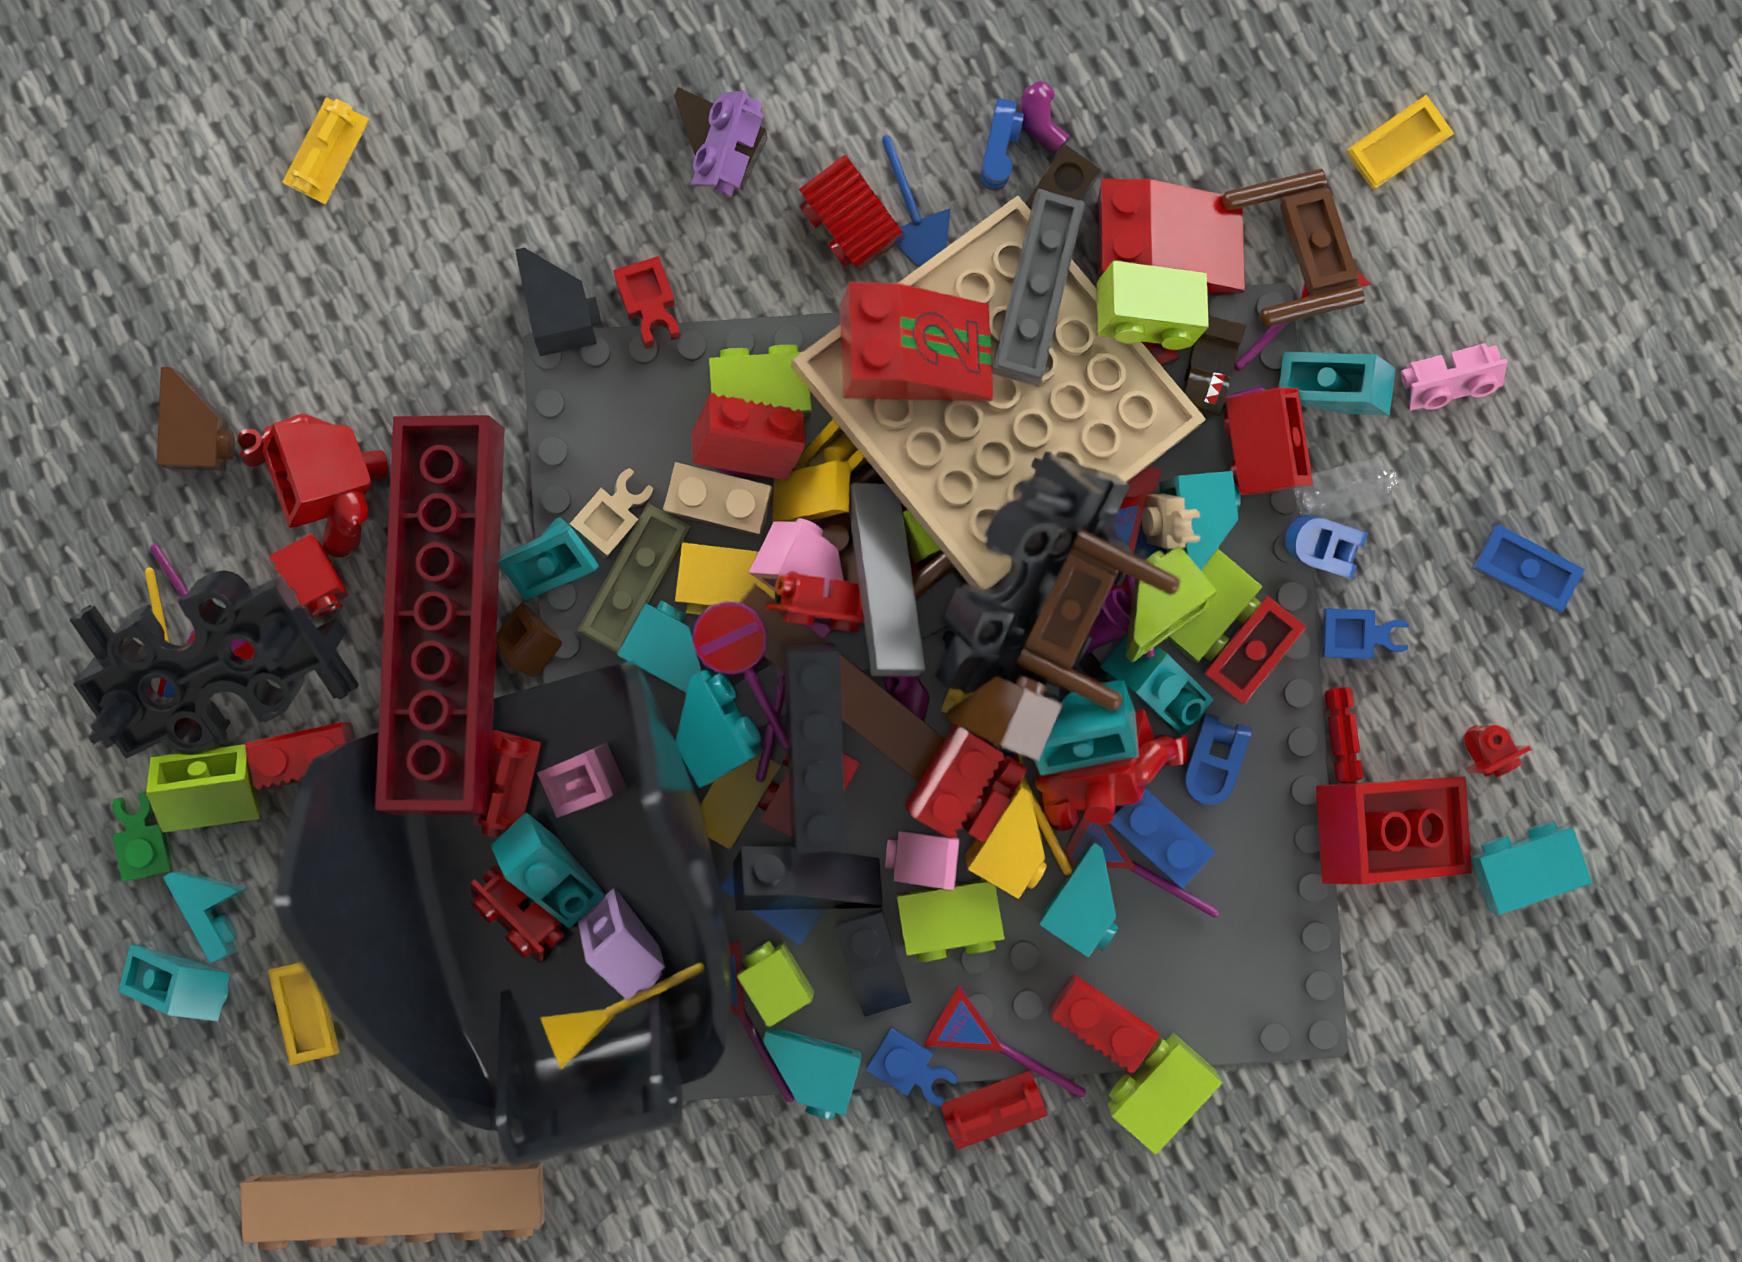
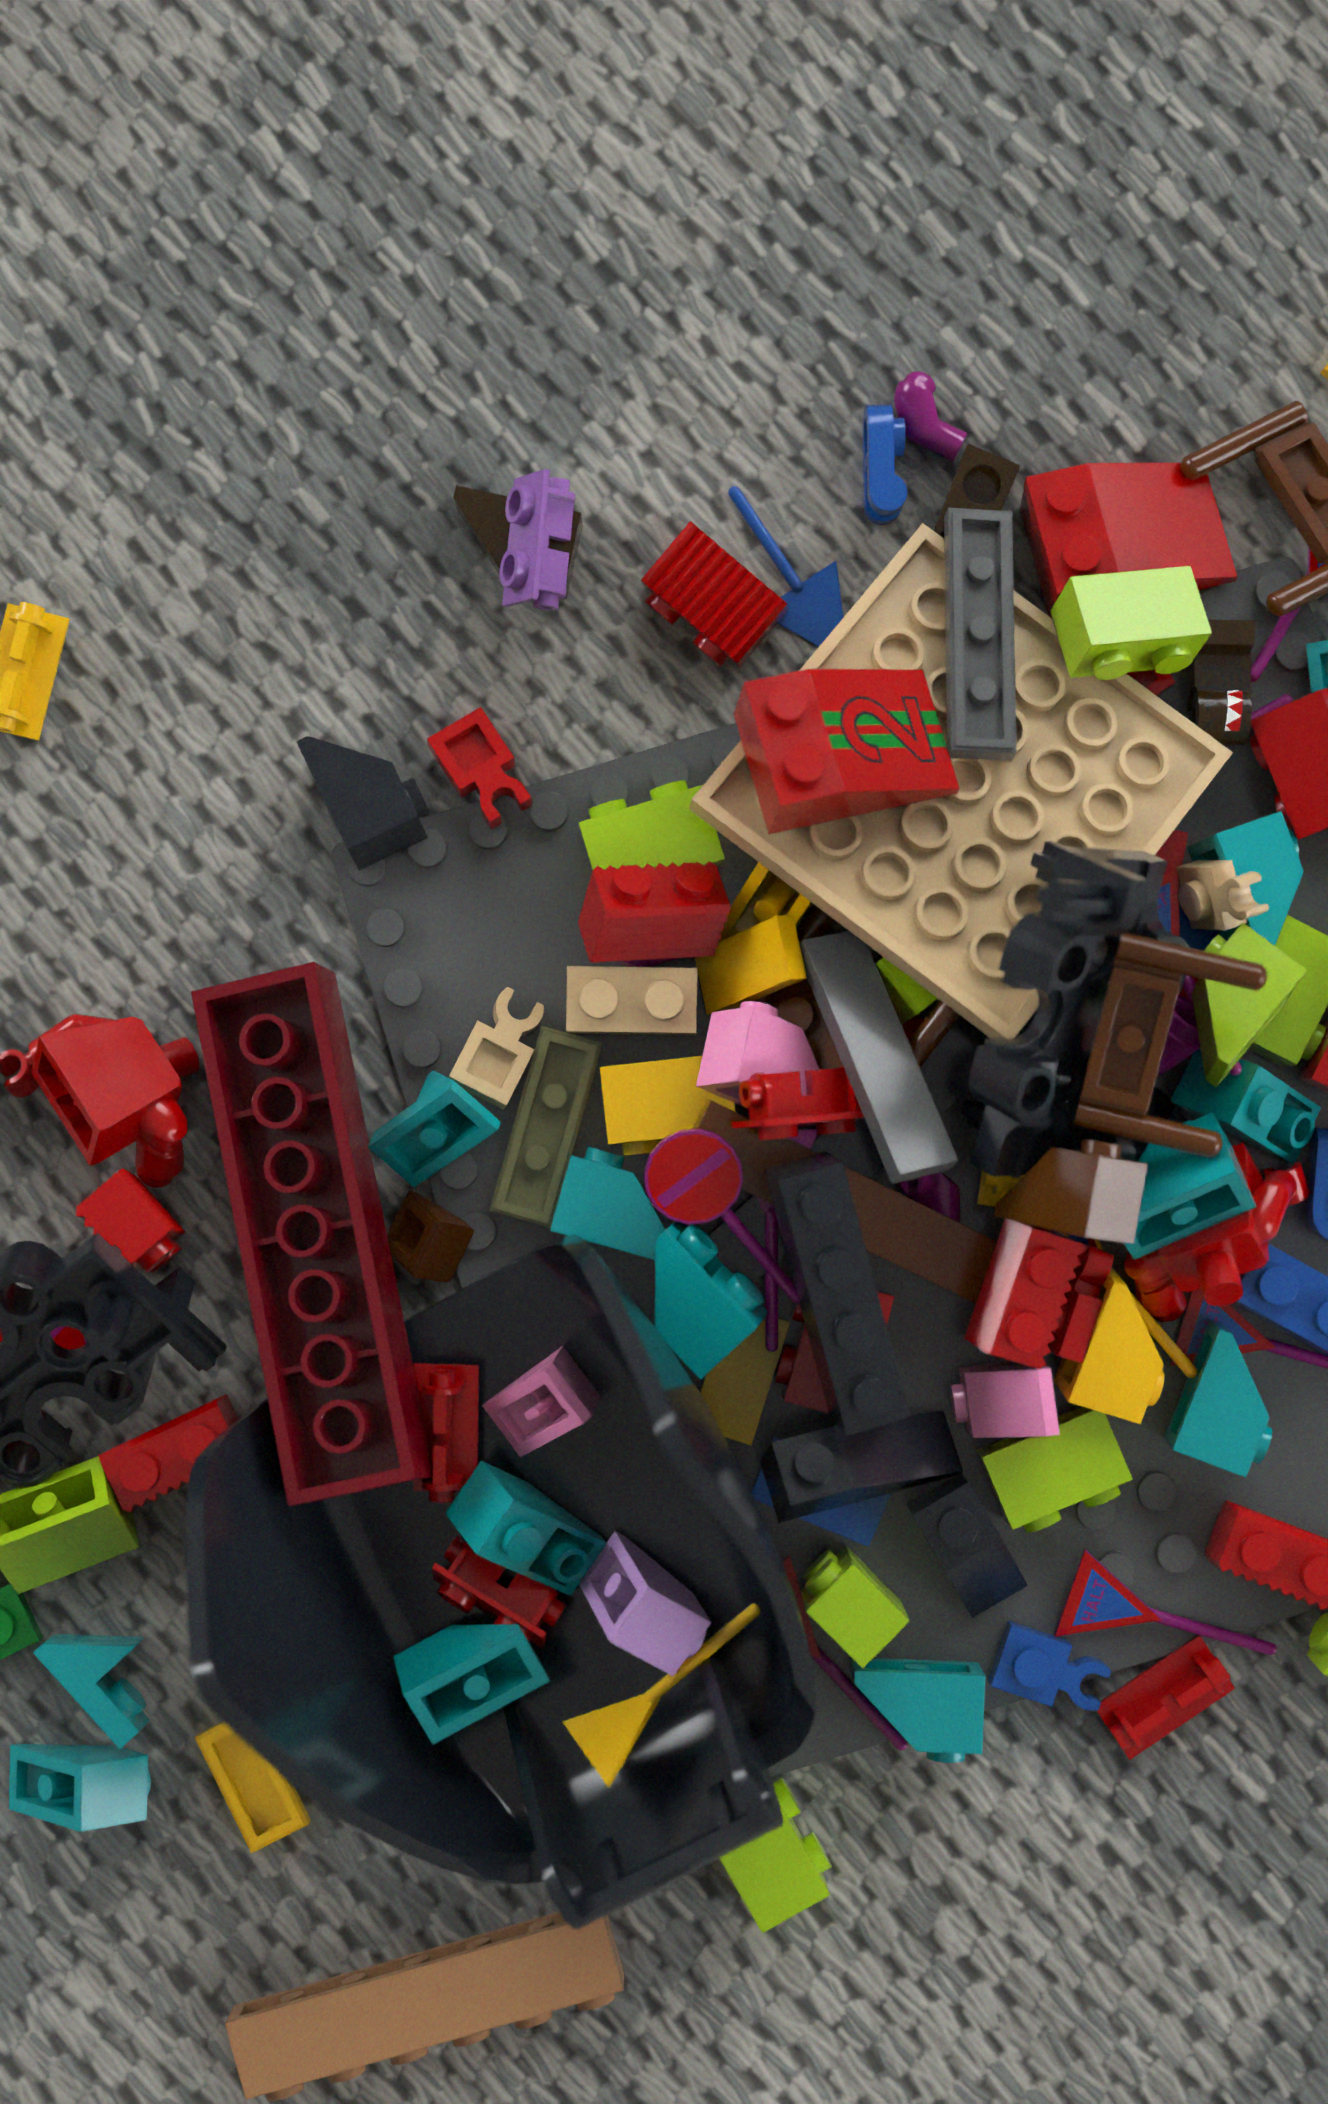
camera: 15 degrees left, 0 degrees up
none -> teal slope [393,1624,550,1745]
none -> lime brick [719,1778,832,1933]

